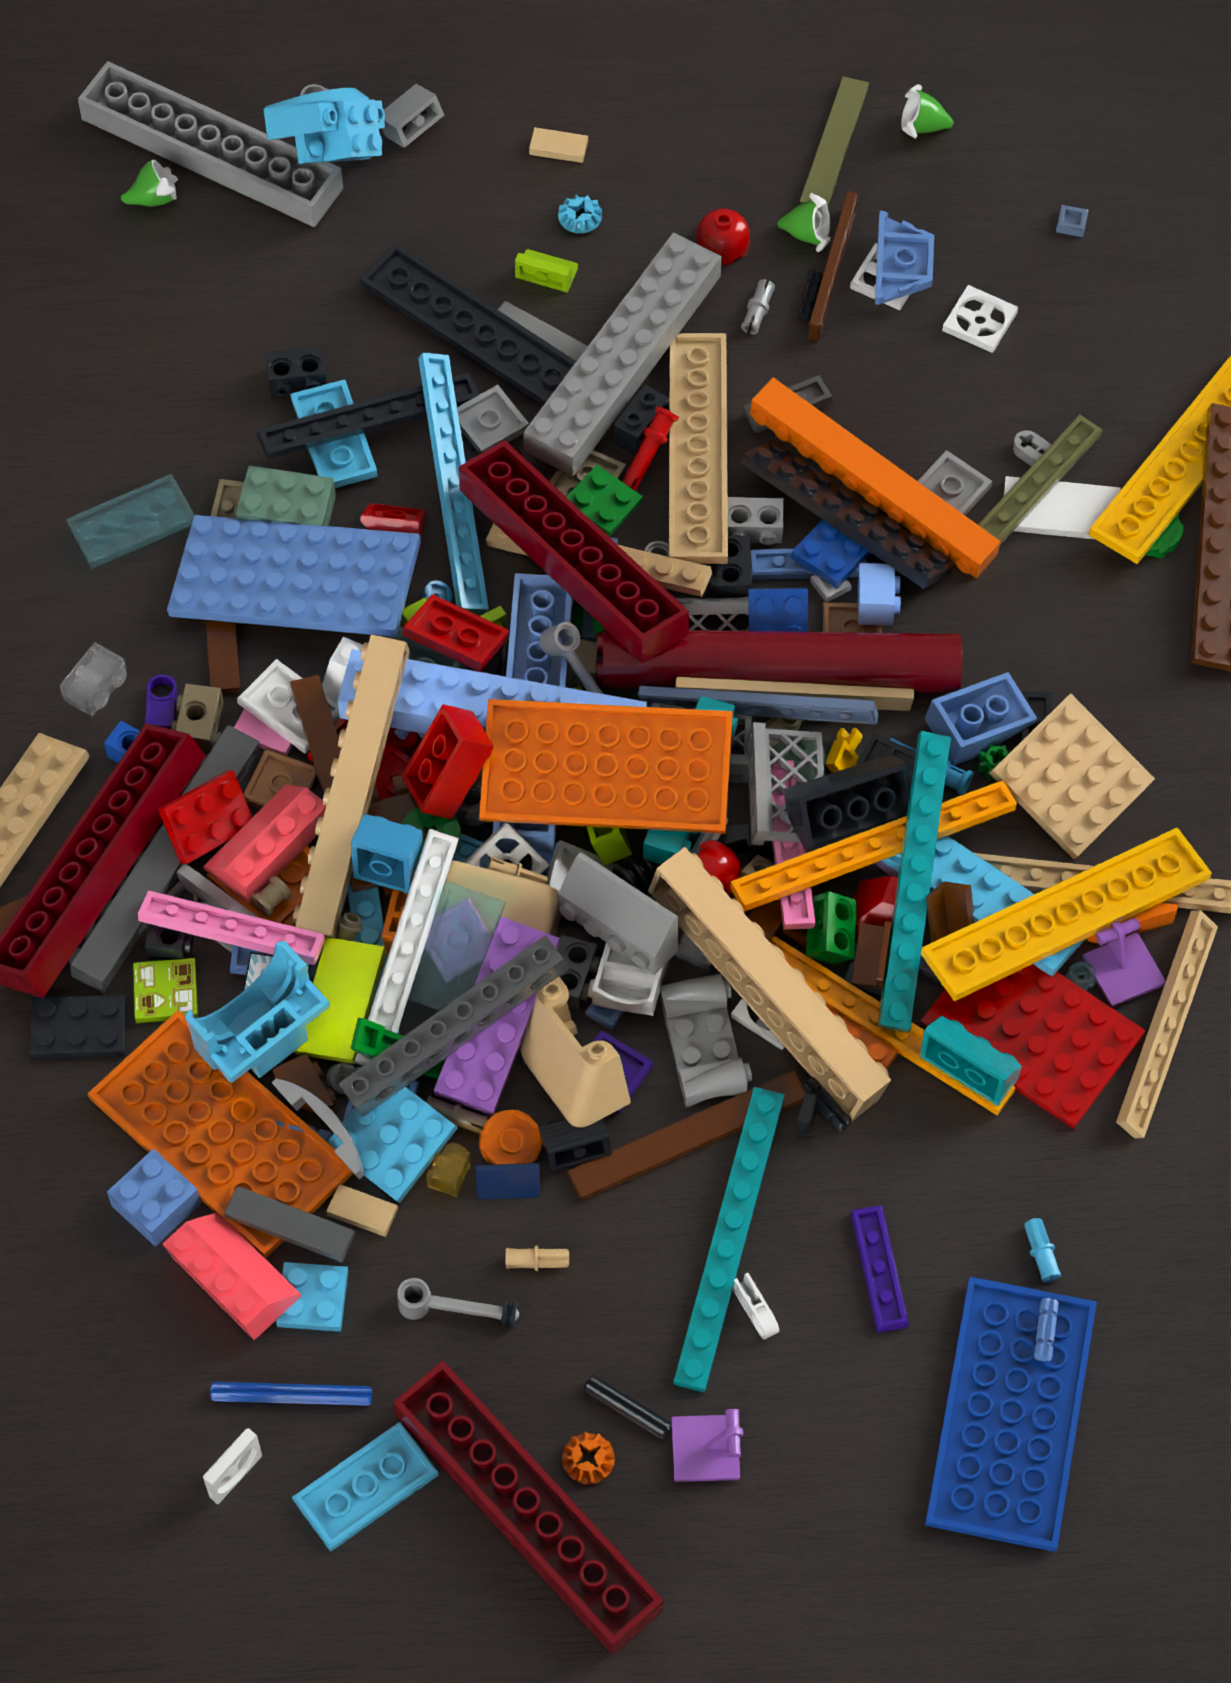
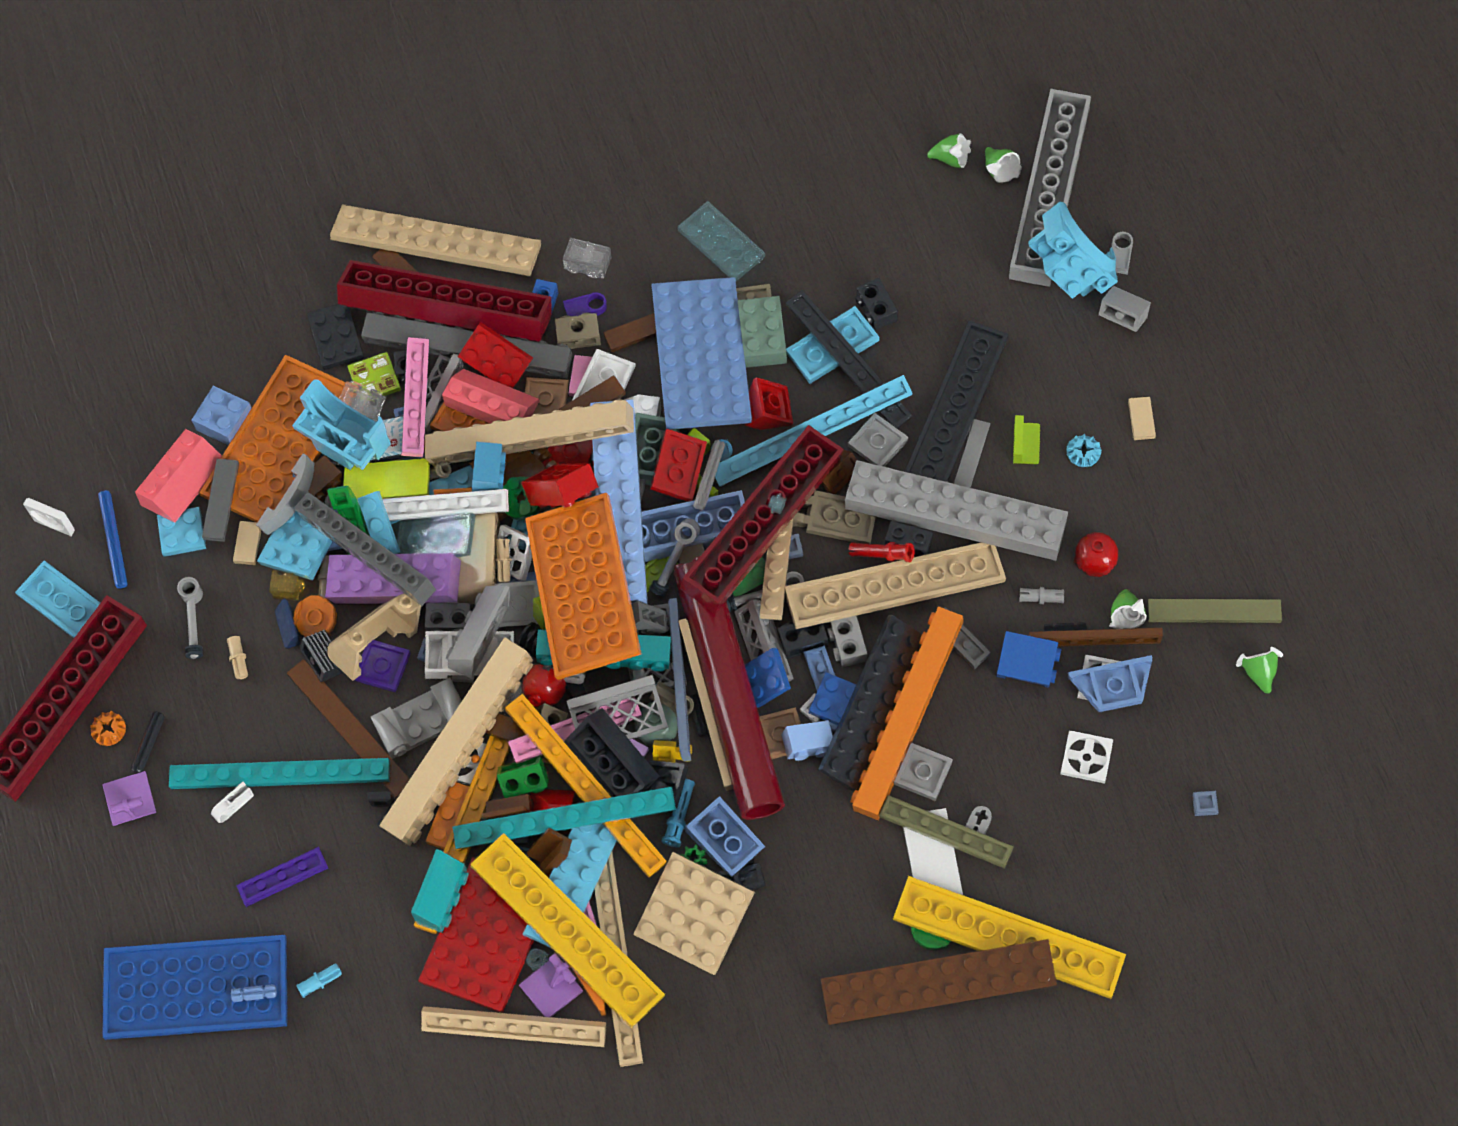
camera: 80 degrees right, 5 degrees up
dark tan bush [250,876,292,916] -> none
green plate [567,464,643,537] -> none
none -> clear brick [339,381,386,421]
none -> medium azure plate [357,491,400,554]
none -> light grey axle [693,440,725,511]
none -> clear light blue plate [768,493,786,514]
none -> hat [927,134,971,168]
none -> blue panel [997,631,1061,688]

